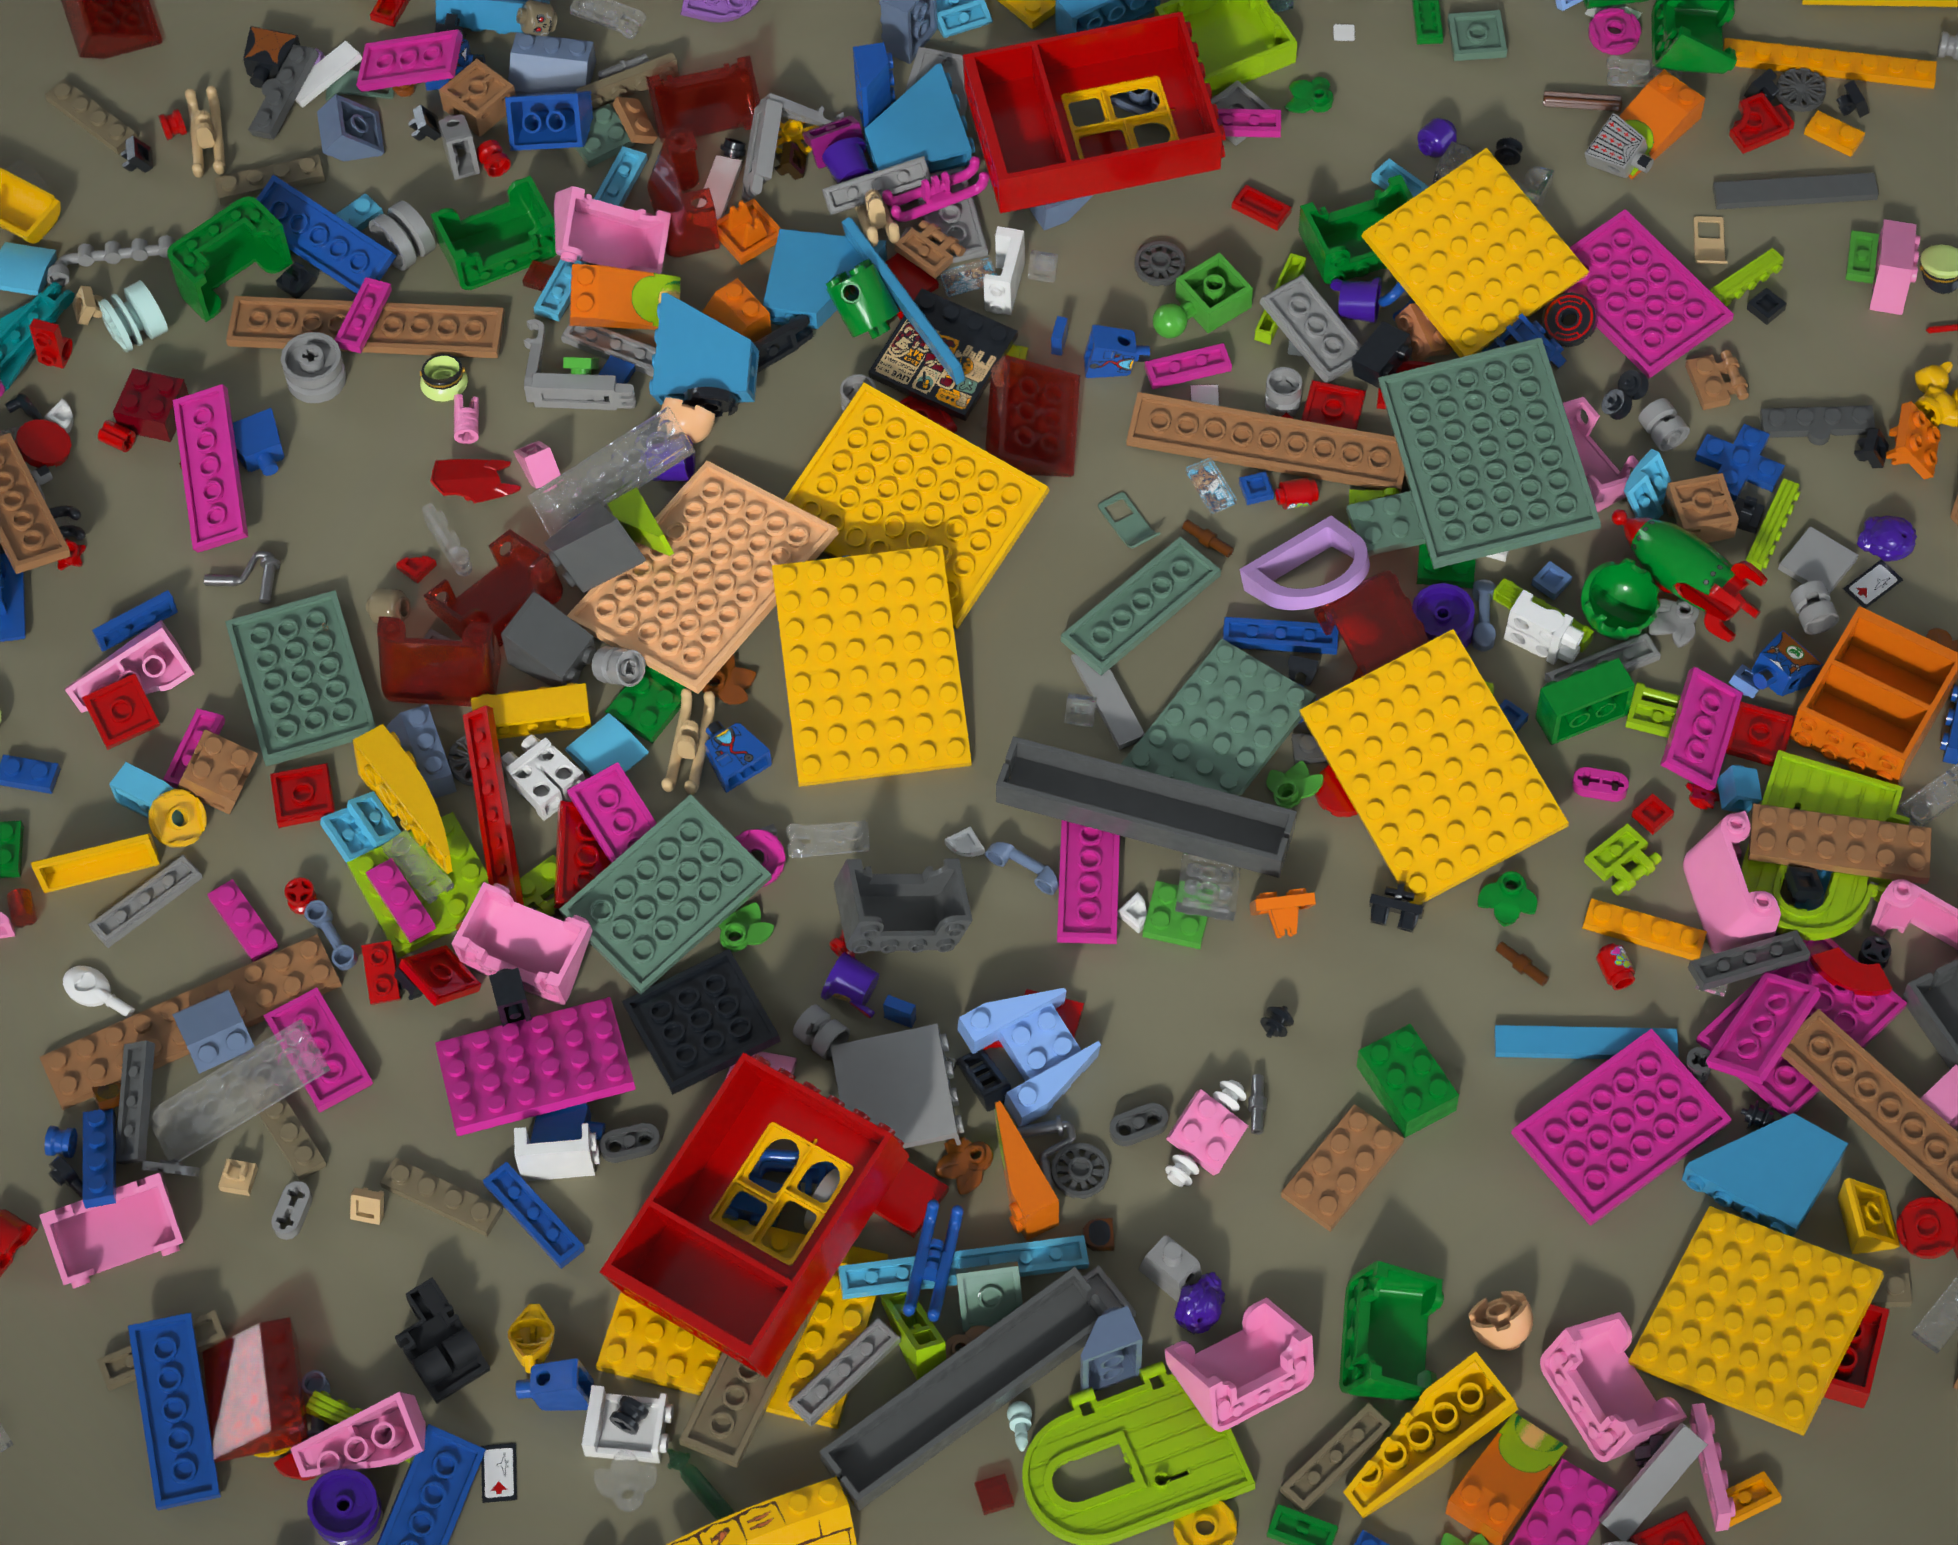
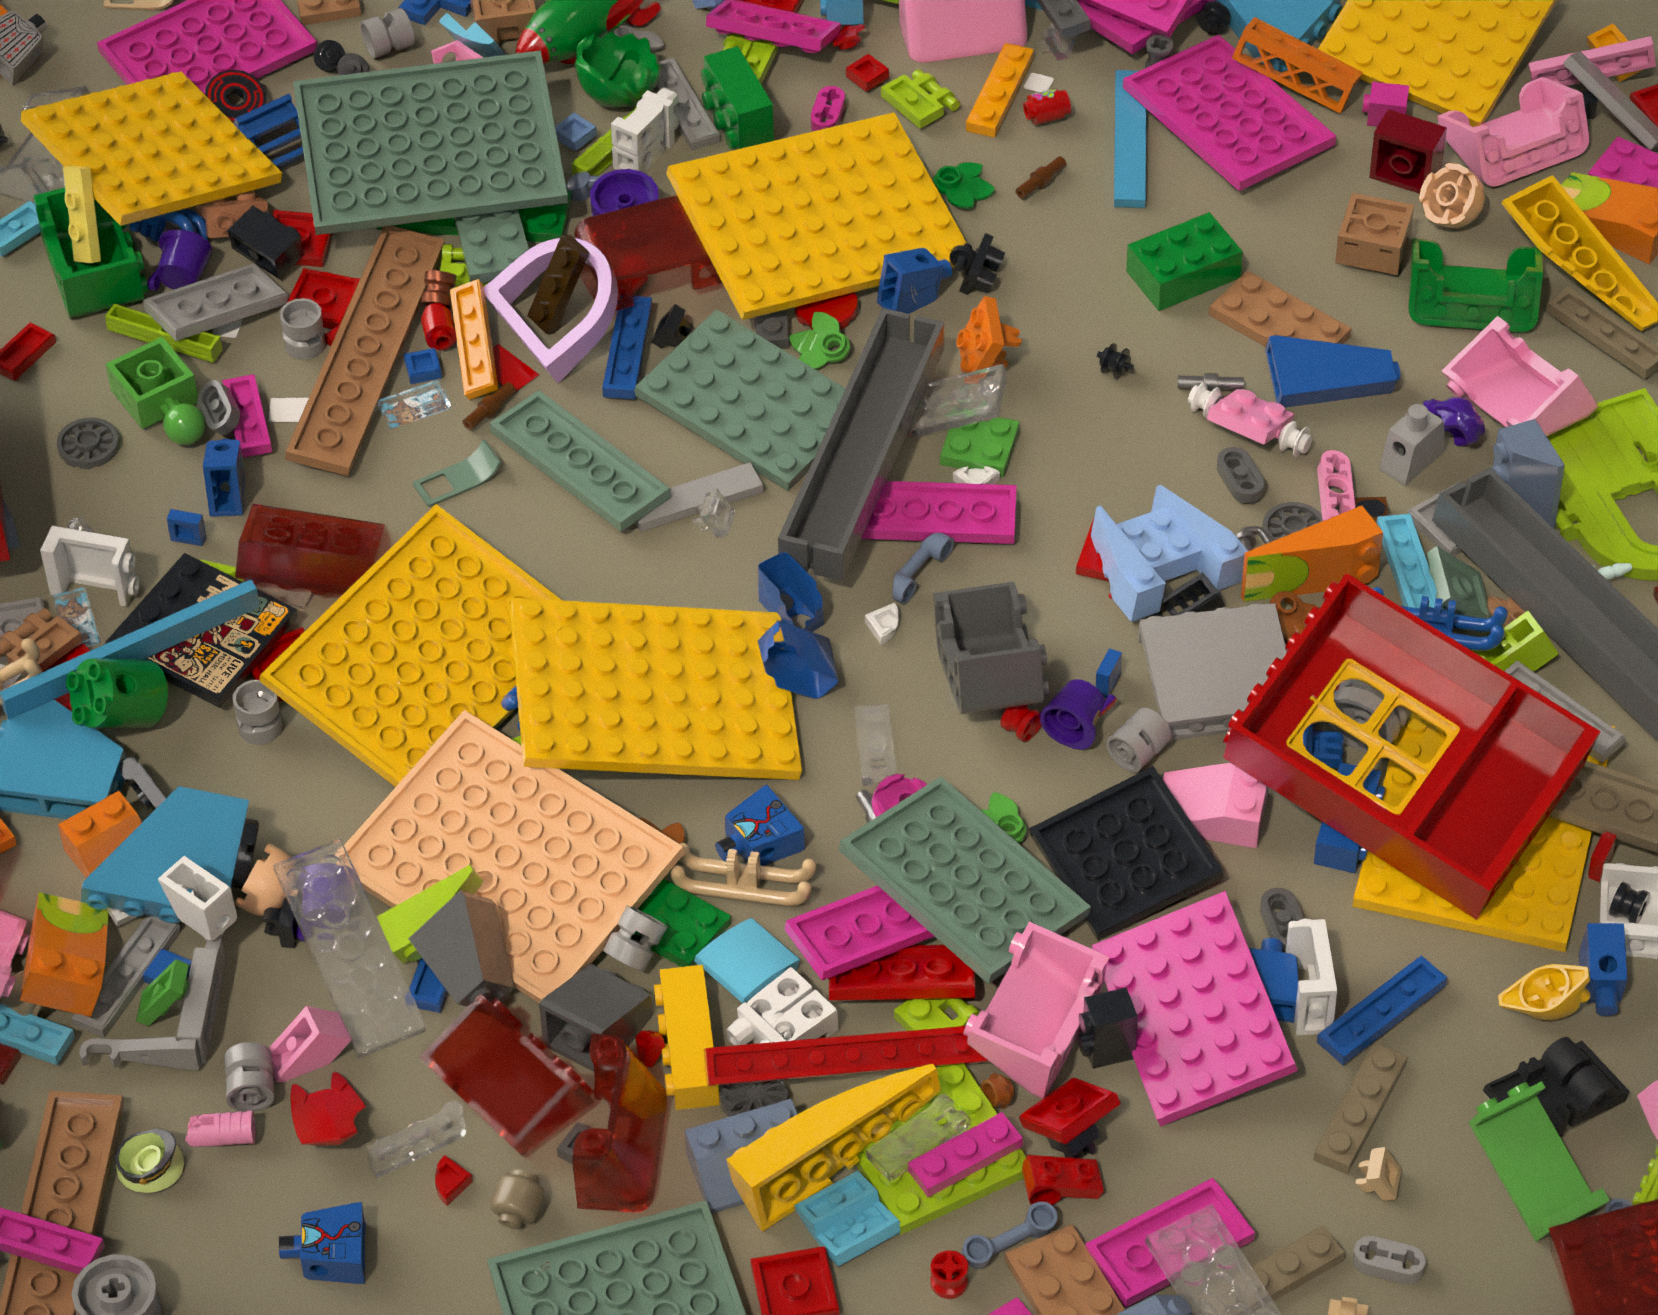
camera: 90 degrees left, 10 degrees down
none -> light yellow plate [63,165,101,263]
none -> white torso [158,856,237,941]
none -> dark grey plate [197,380,240,435]
none -> light grey wheel [224,1042,274,1112]
none -> blue torso [279,1202,366,1284]
none -> copper wheel [421,270,457,309]
none -> light orange tile [450,279,499,400]
none -> red sticker [493,344,540,391]
none -> dark brown plate [527,235,590,334]
none -> red tile [635,1030,665,1068]
none -> blue piece [758,552,824,632]
none -> blue piece [758,620,839,699]
none -> blue torso [876,248,952,314]
none -> white sticker [1024,73,1054,92]
none -> orange fence [1232,17,1363,114]
none -> blue slope [1265,335,1400,408]
none -> bright pink beam [1317,450,1355,521]
none -> medium nougat piece [1335,193,1414,275]
none -> dark pink brick [1362,82,1409,127]
none -> dark red brick [1369,109,1447,194]
none -> bright green panel [1468,1081,1610,1242]
none -> red tile [1588,831,1617,882]

